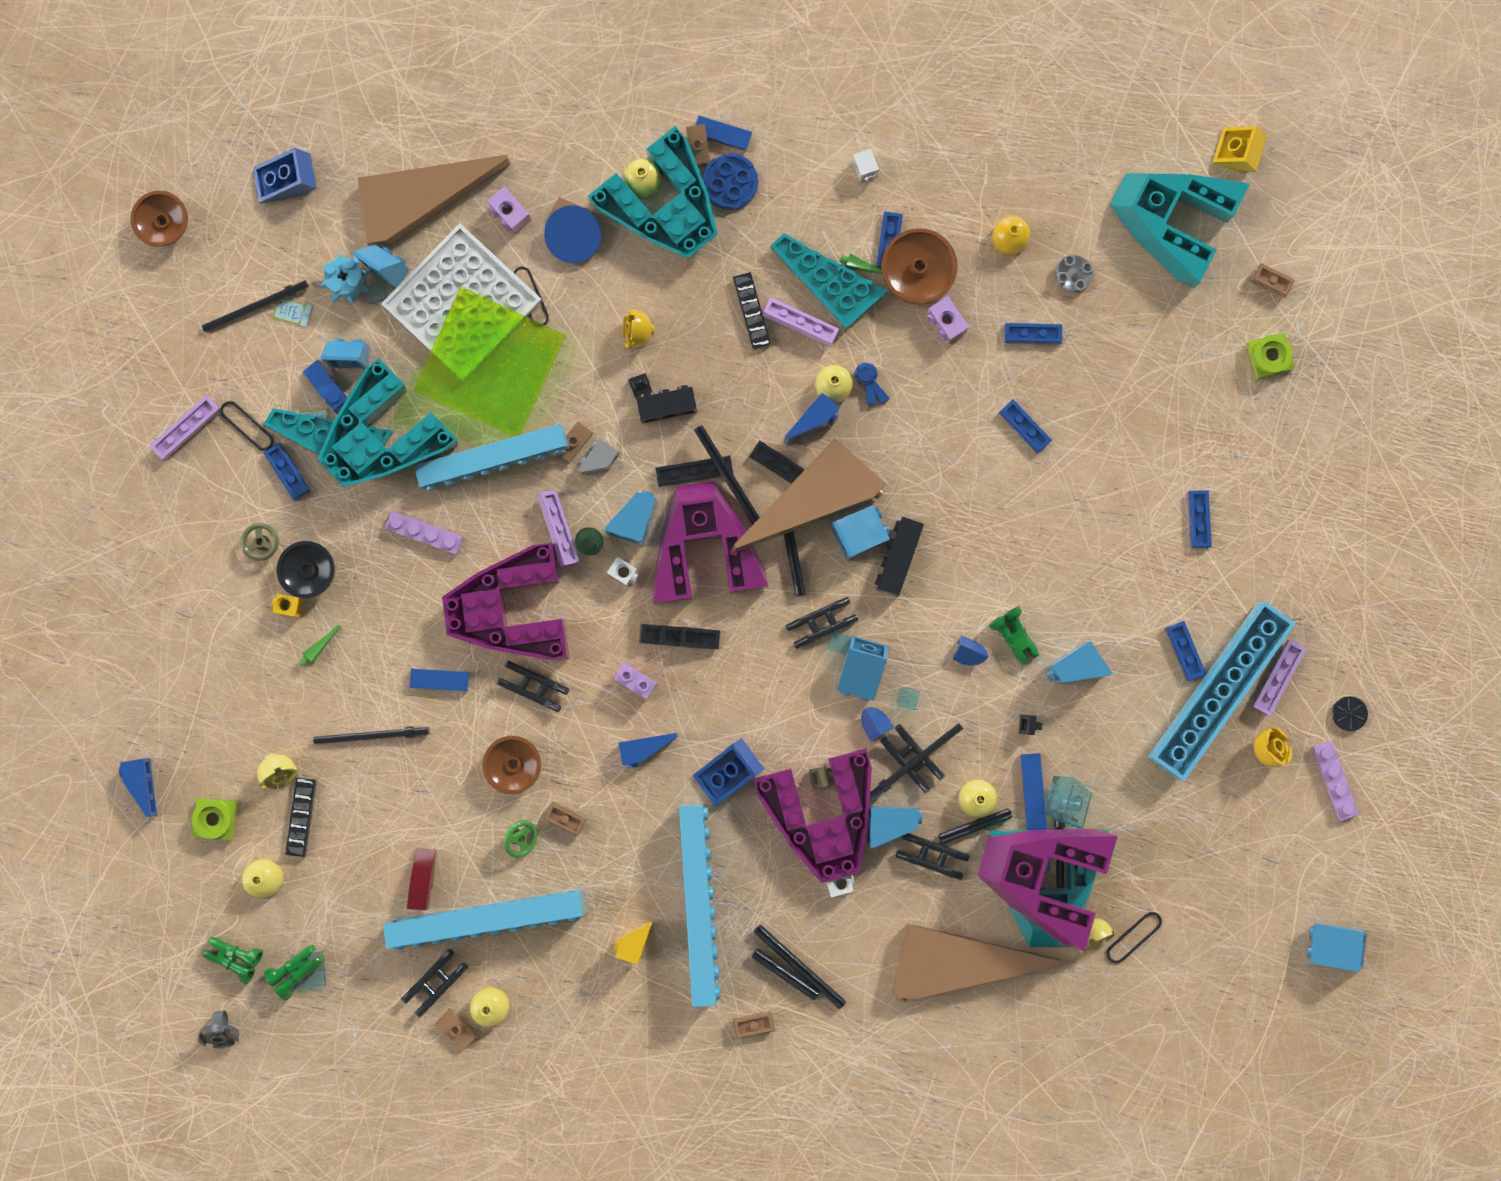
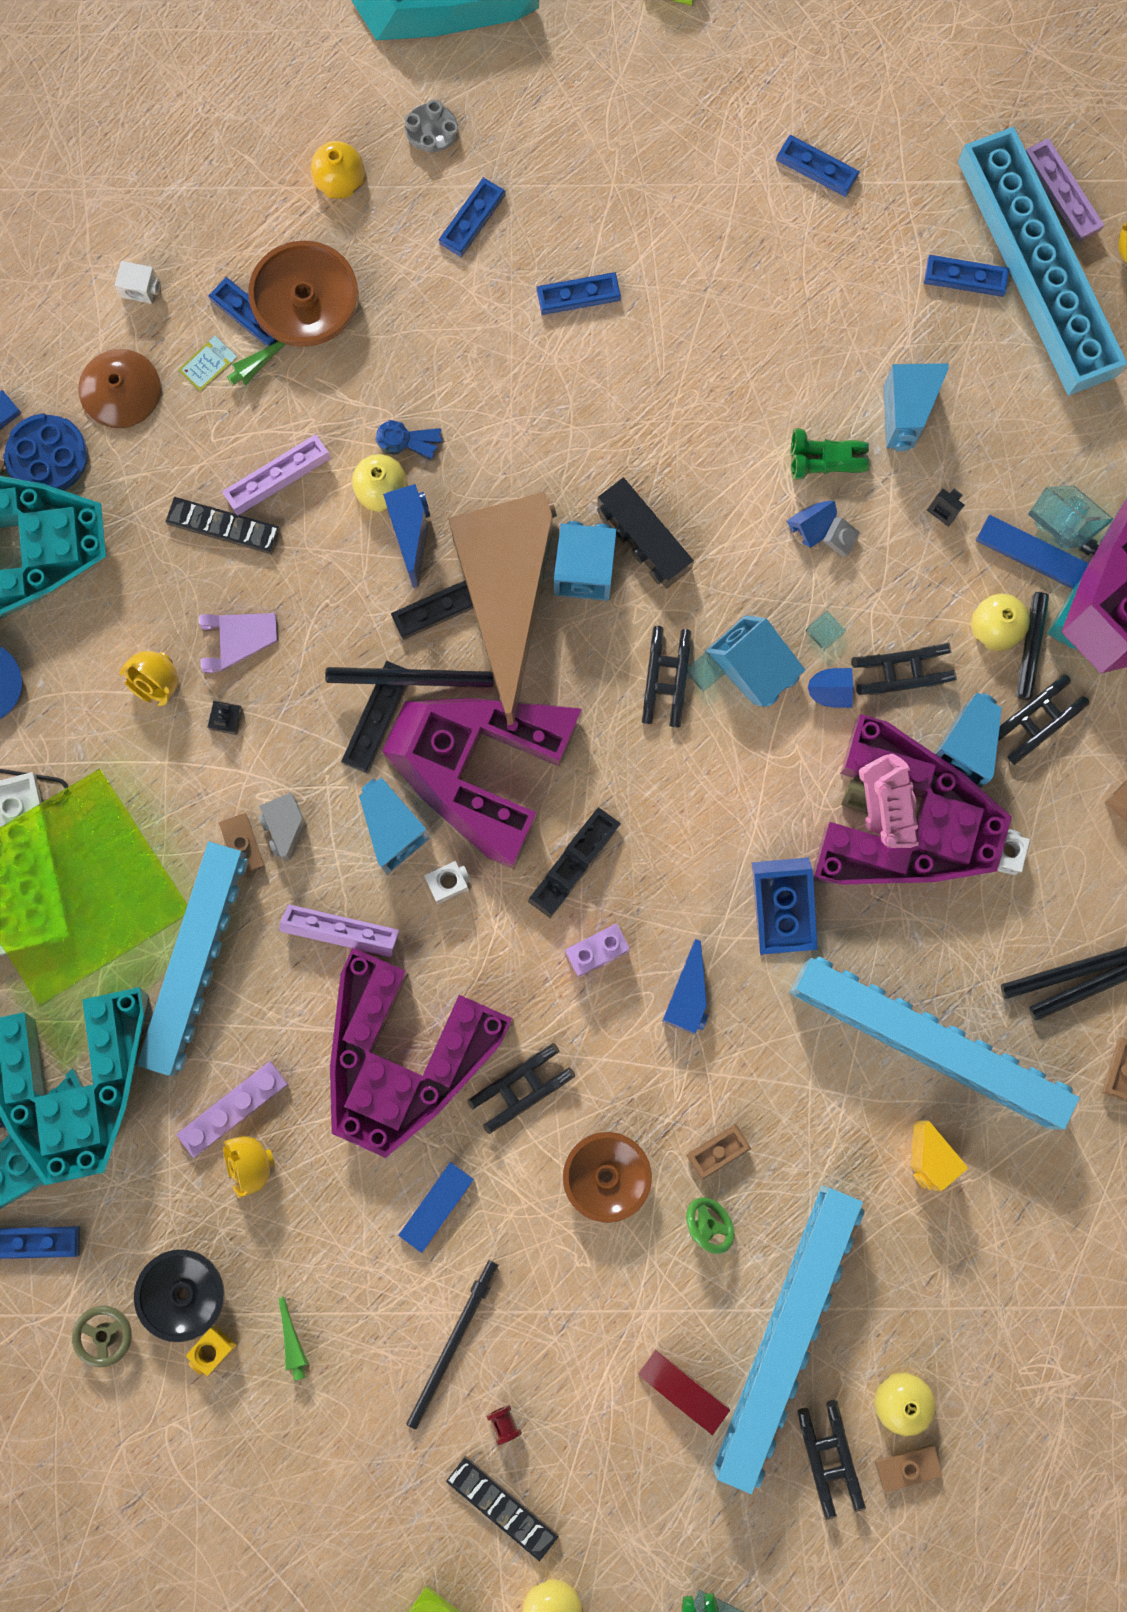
camera: 60 degrees left, 5 degrees down
light yellow cylinder [257,754,298,791] -> none
clear green hair [575,527,604,556] -> none
black brick [636,385,697,424] -> none
teal wing [770,233,888,329] -> none
black axle [784,531,806,596] -> none
black bar [870,723,963,800] -> none
lavender brick [927,296,969,343] -> none
none -> dark orange dish [78,349,161,428]
none -> clear light blue sticker [178,335,237,391]
none -> lavender flag [199,613,277,673]
none -> yellow cylinder [223,1136,274,1198]
none -> dark red bush [486,1405,522,1445]
none -> light grey plate [823,517,860,556]
none -> bright pink piece [859,754,918,848]

